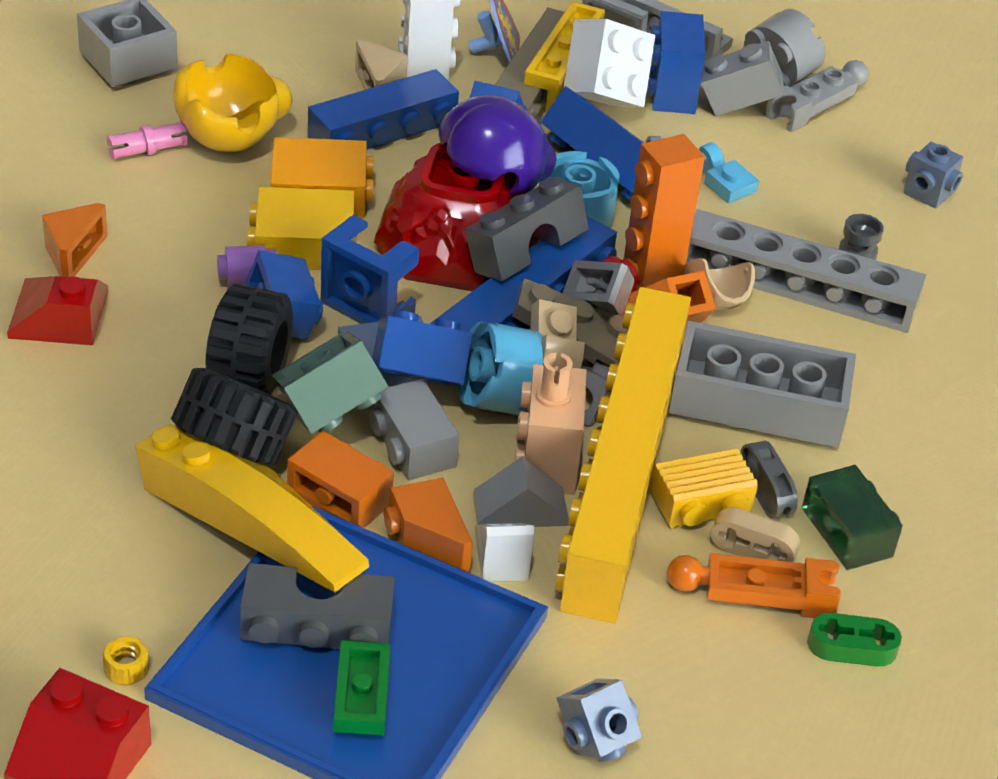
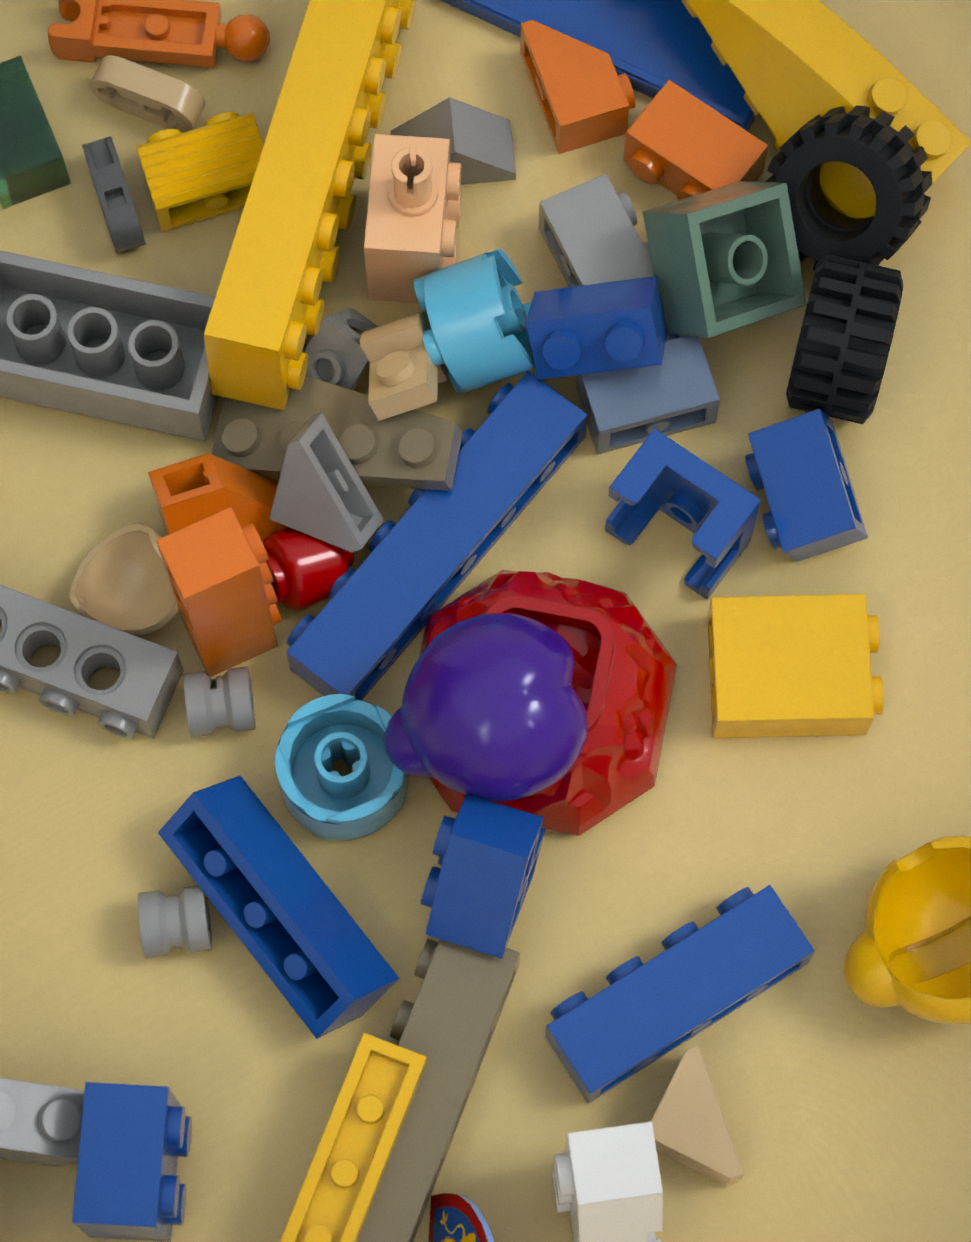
camera: 175 degrees left, 30 degrees up
medium lavender brick [217,245,276,287] -> none
light orange brick [271,137,374,218] -> none
dark grey arch [465,177,589,281] -> none
white slope [475,523,534,582] -> none
white brick [564,19,656,107] -> none
medium azure plate [699,142,759,204] -> none

